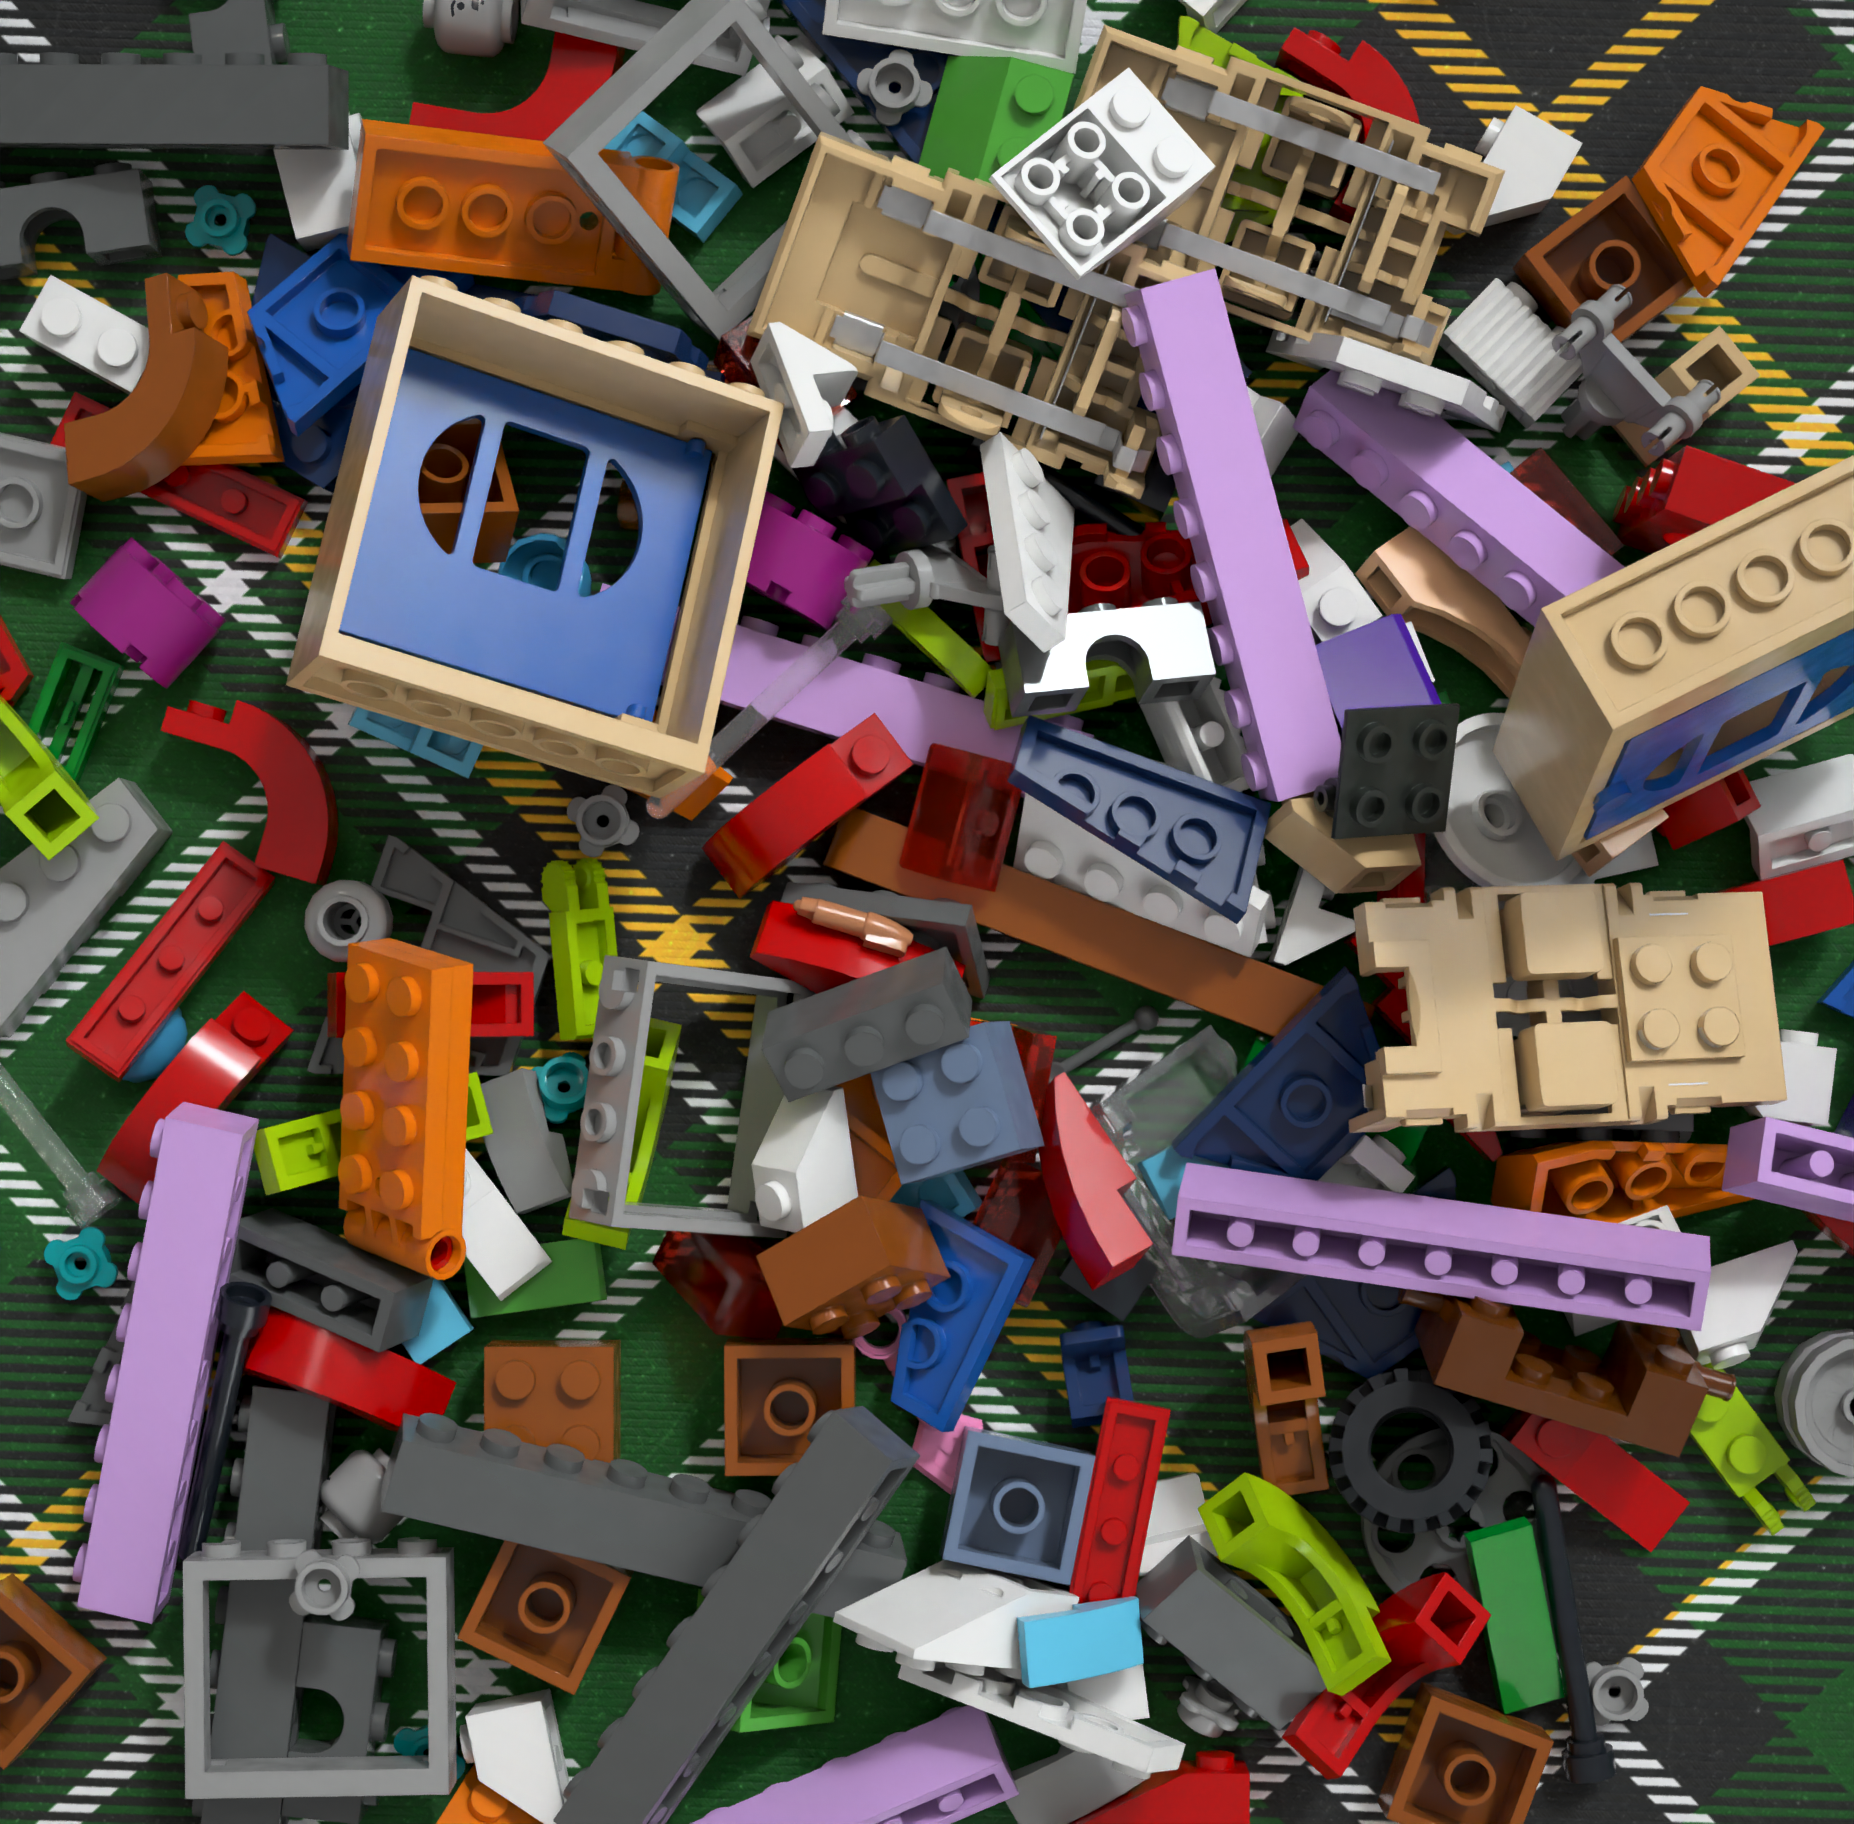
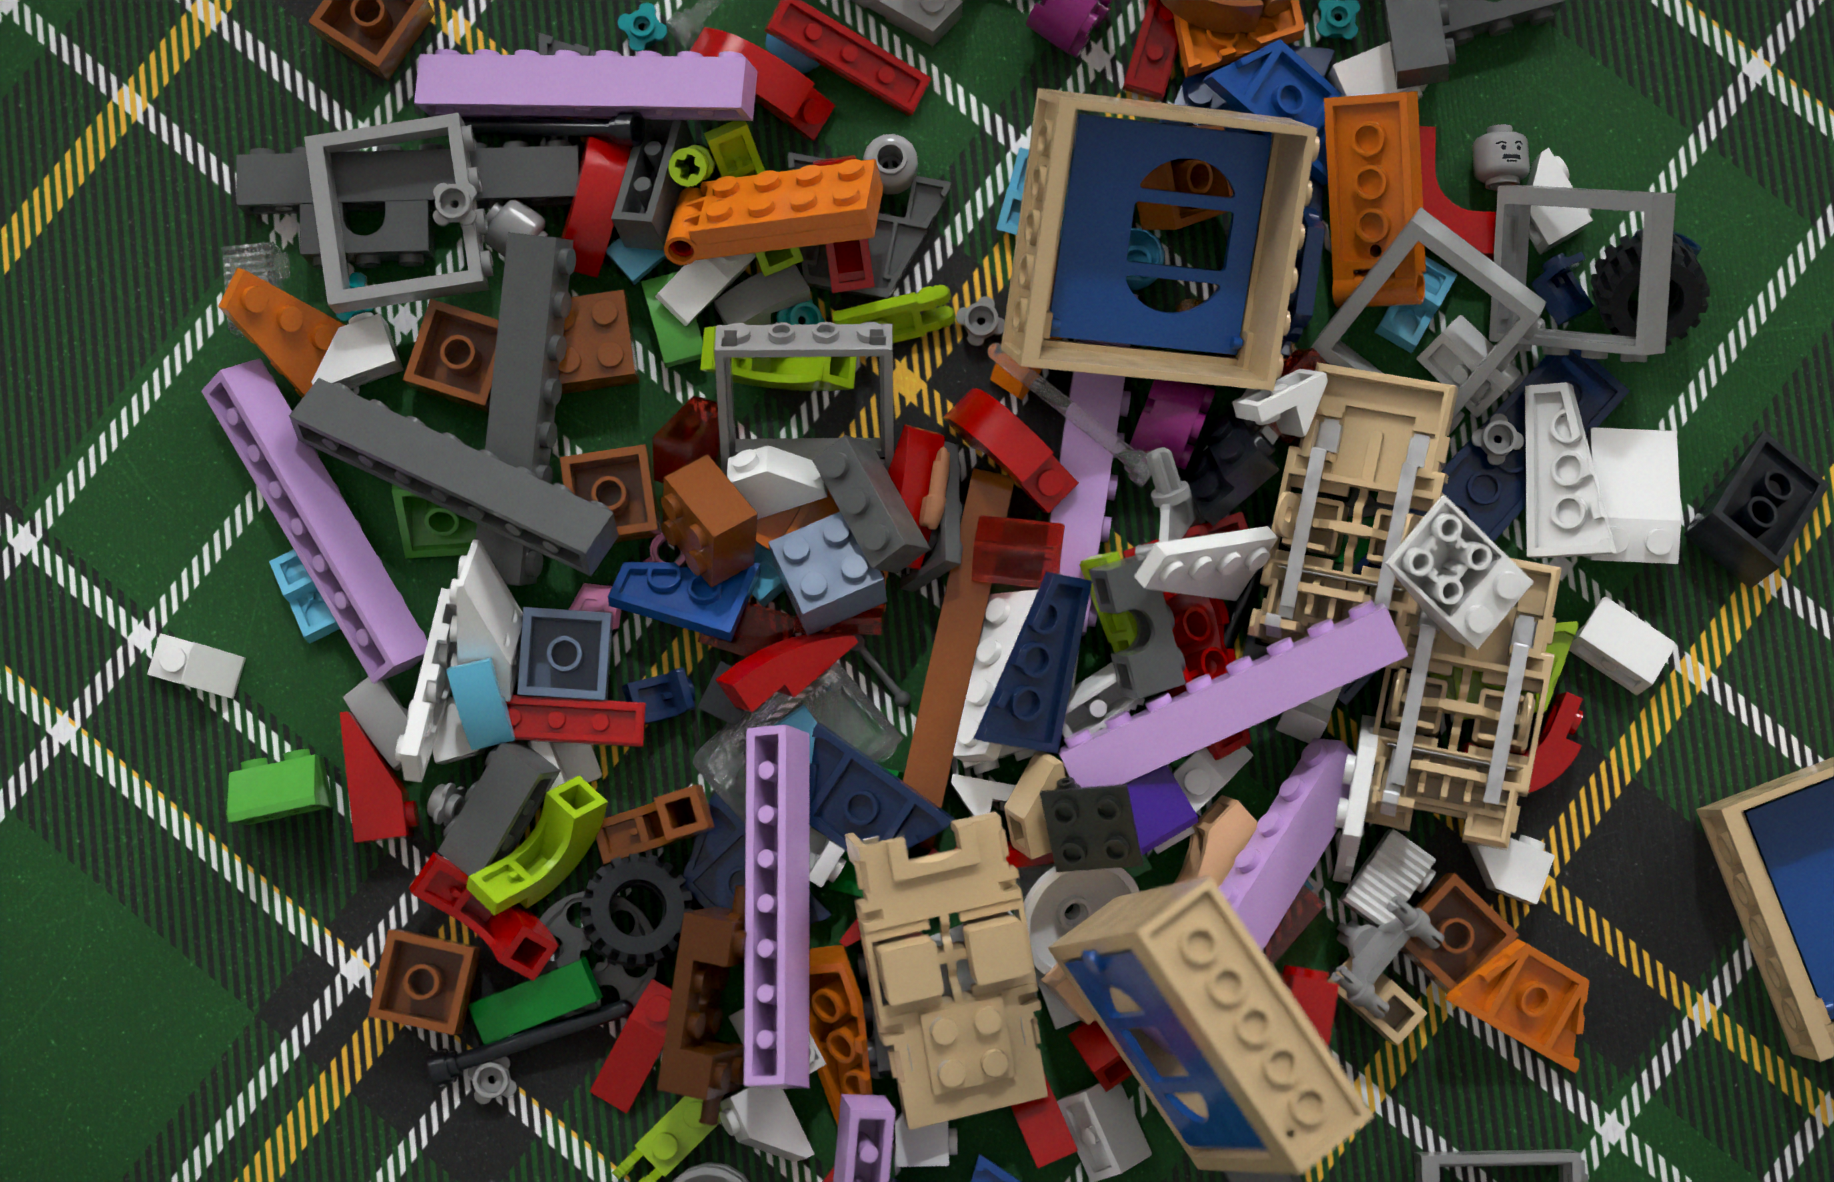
camera: 80 degrees right, 5 degrees down
red arch [160,700,338,886] -> none
lime beam [867,559,993,699] -> none
bright green slope [919,56,1074,206] -> none
none -> lime bush [668,144,715,187]

